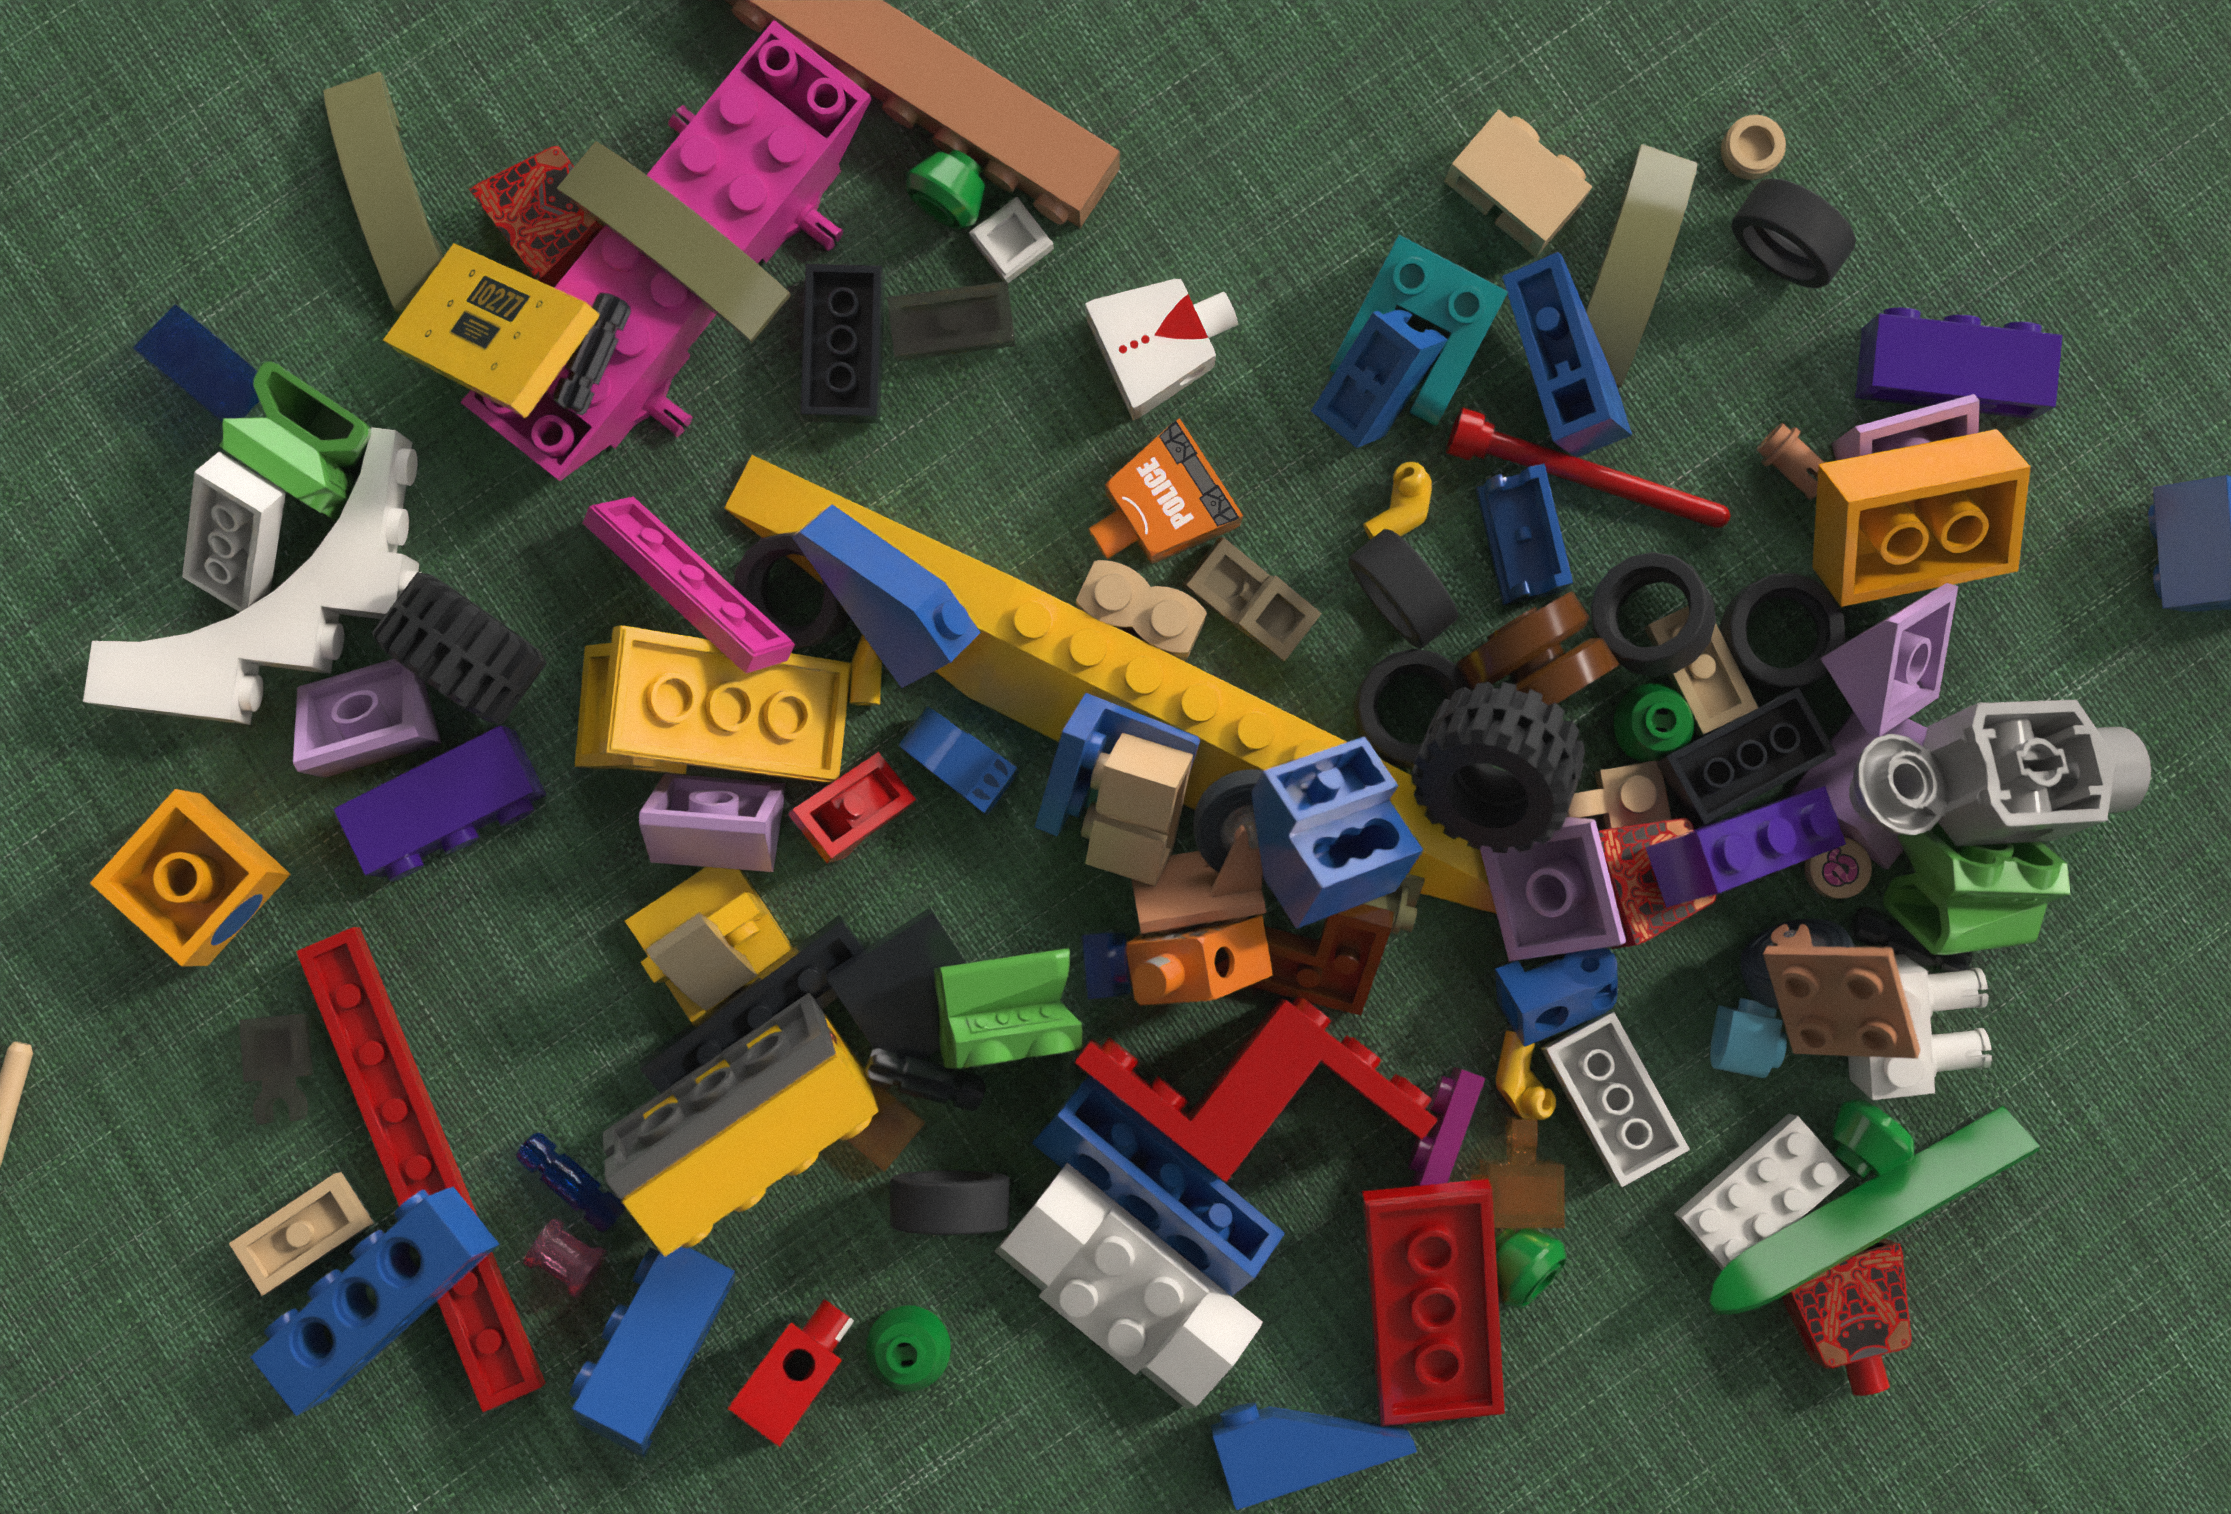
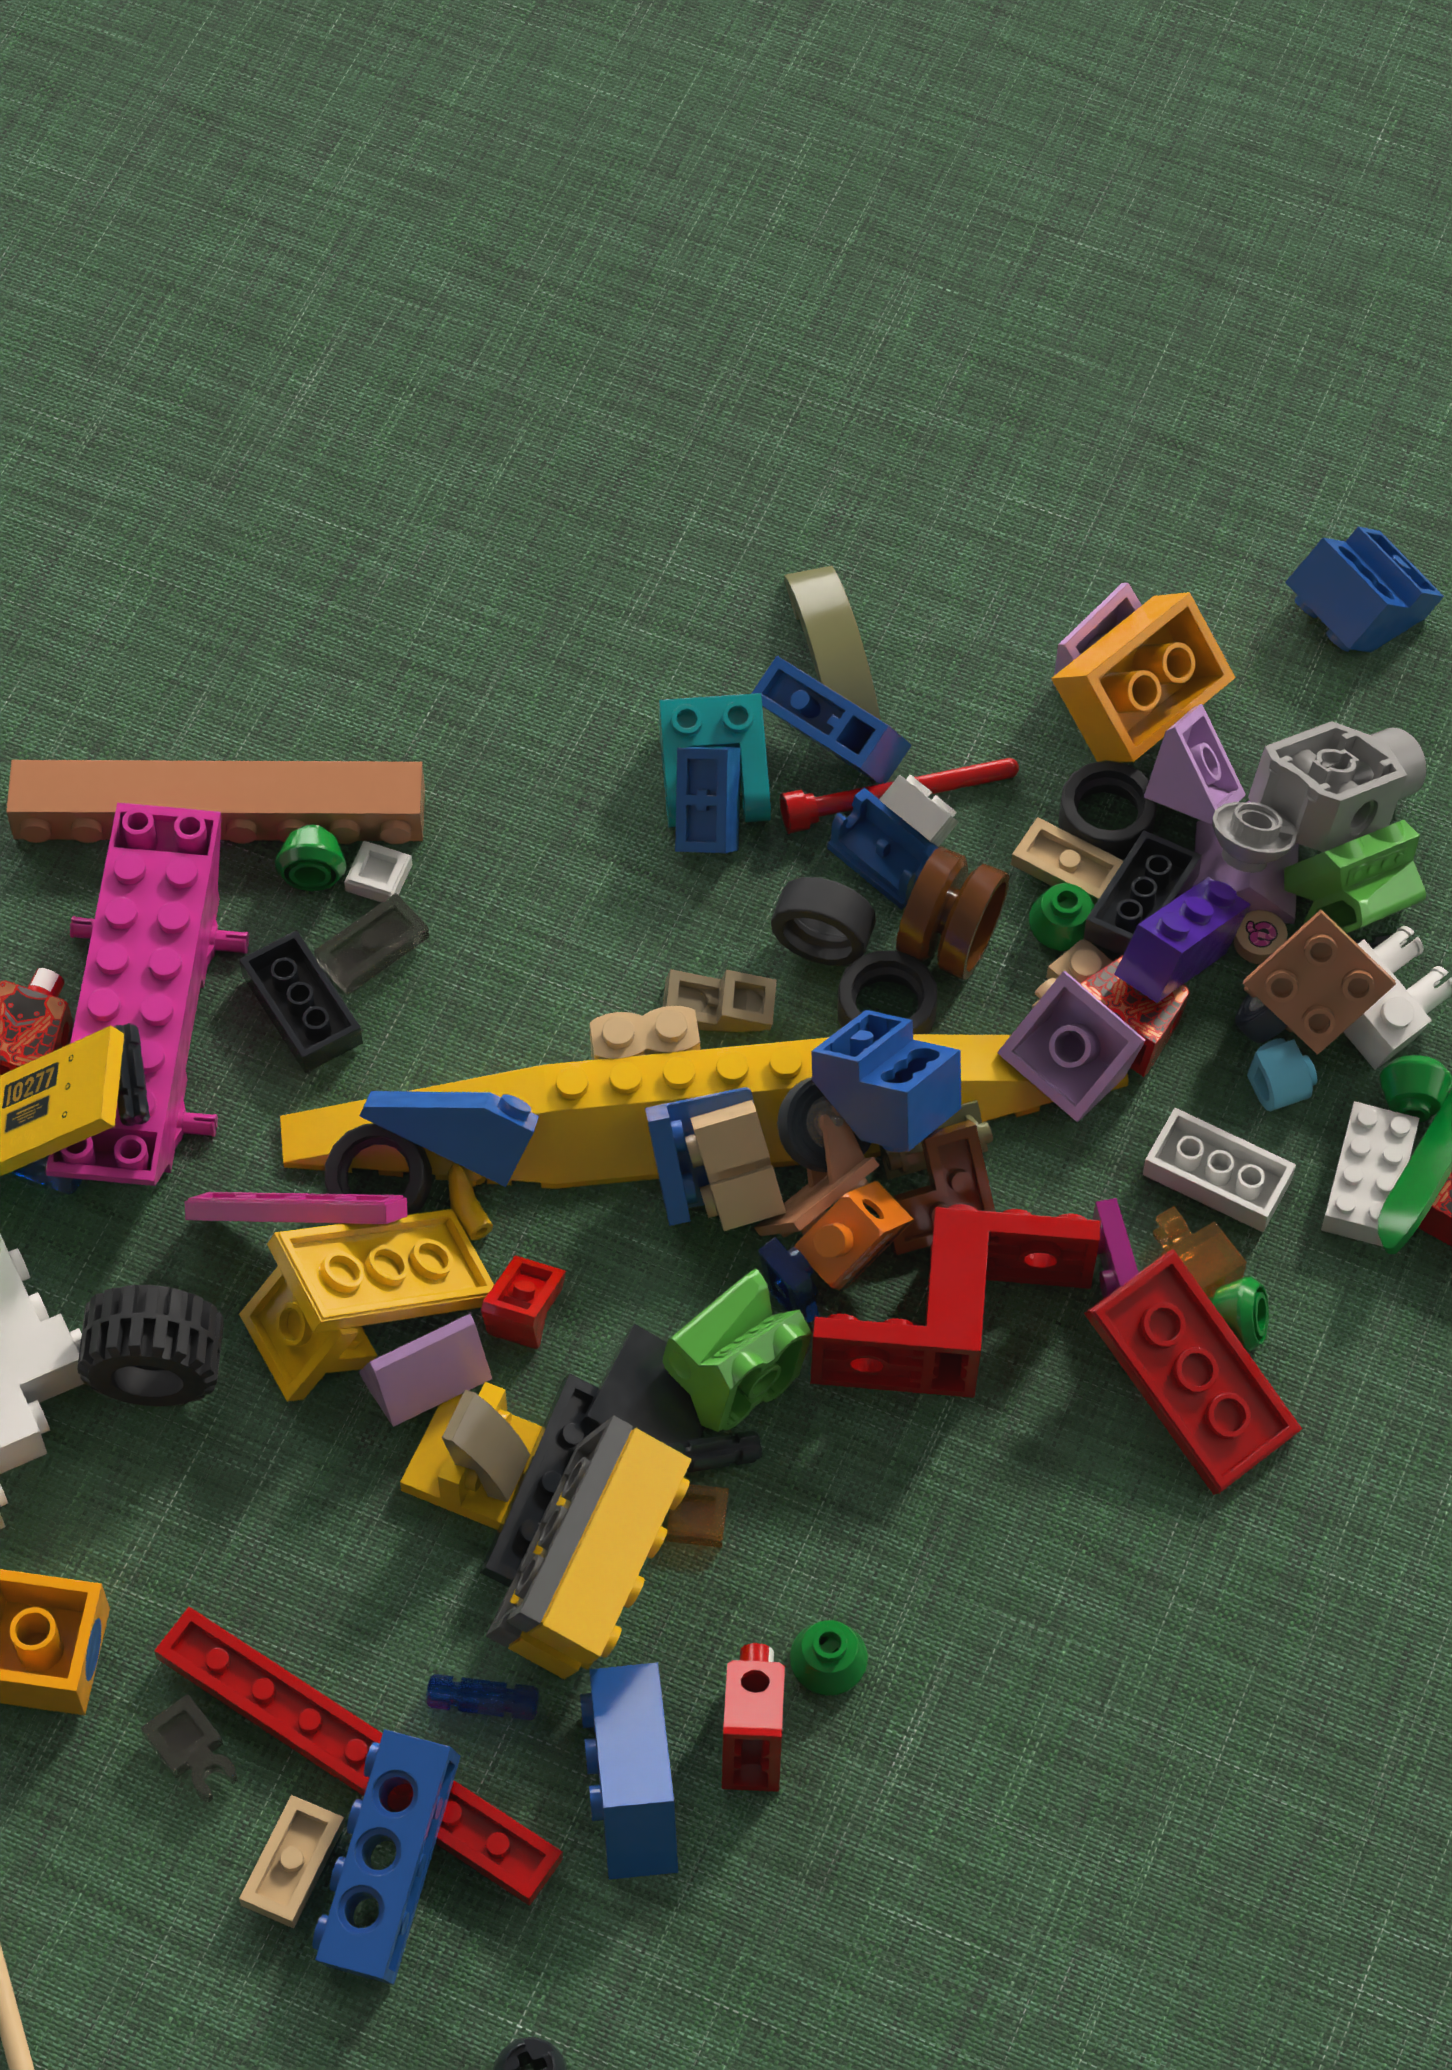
camera: 35 degrees left, 25 degrees down
lavender slope [293,659,441,778] -> none
dark purple brick [333,725,546,882] -> none
clear pink bush [523,1218,608,1299] -> none
olive slope [557,141,791,343] -> none
black tyre [890,1170,1009,1235] -> none
blue leg [898,706,1020,816] -> none
white piece [994,1163,1262,1409] -> none
blue brick [1032,1074,1285,1296] -> none
white torso [1085,279,1238,420] -> none
orange torso [1088,418,1243,564] -> none
blue slope [1211,1403,1417,1510] -> none
yellow arm [1363,461,1432,540] -> none
black tyre [1411,682,1585,853] -> none
tan piece [1444,109,1592,257] -> none
blue leg [1495,947,1618,1047] -> none
yellow arm [1496,1030,1556,1121] -> none
black tyre [1591,552,1716,677] -> none
tan tile [1721,115,1786,180] -> none
black tyre [1731,178,1856,288] -> none
nougat pin [1756,423,1825,500] -> none
dark purple brick [1855,307,2063,419] -> none
none -> white piece [879,775,959,847]

